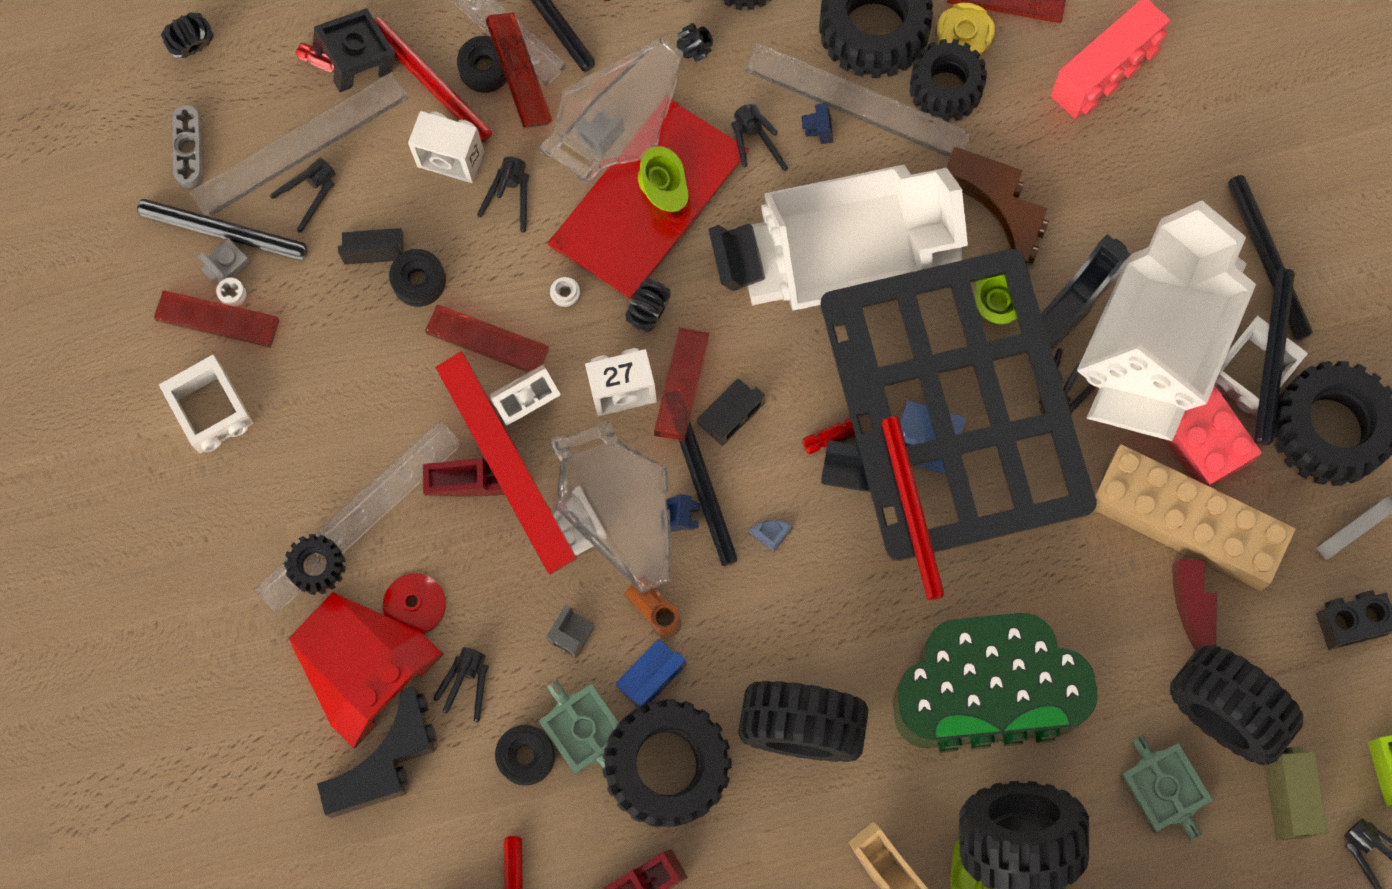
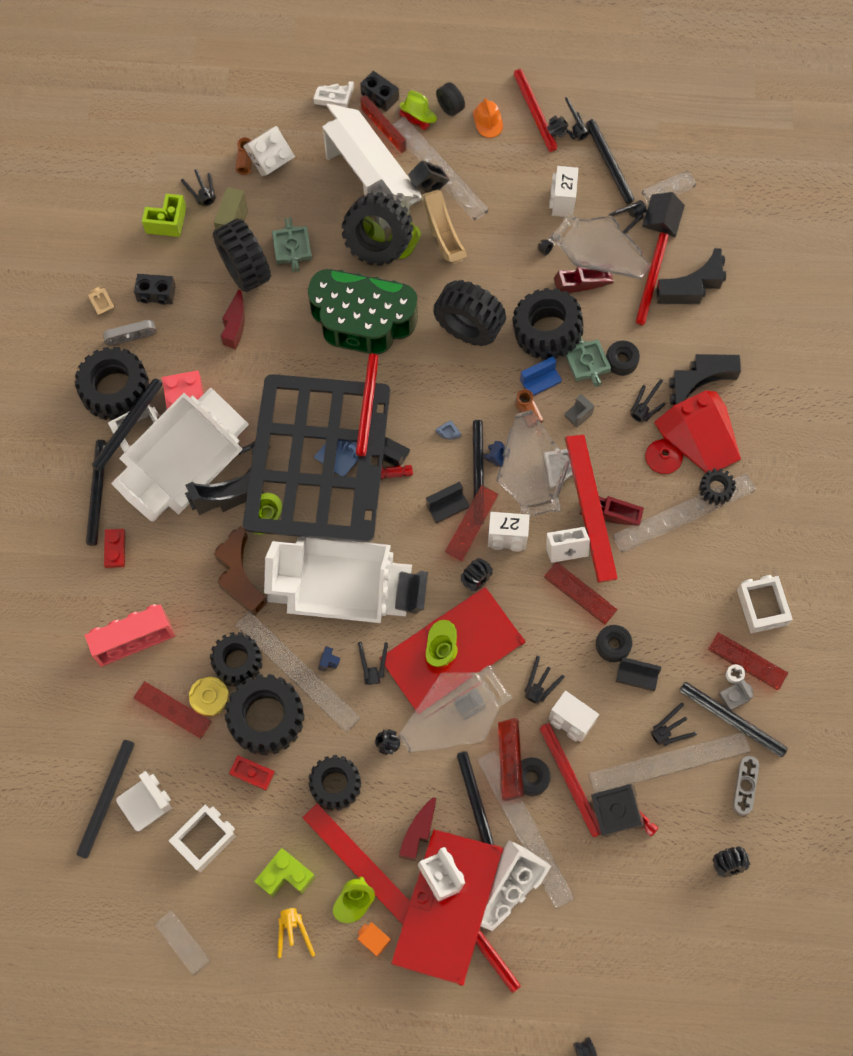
camera: 165 degrees left, 5 degrees down
white plate [550,277,580,307] -> none
tan brick [1094,444,1296,592] -> none
none -> red plate [104,528,125,568]

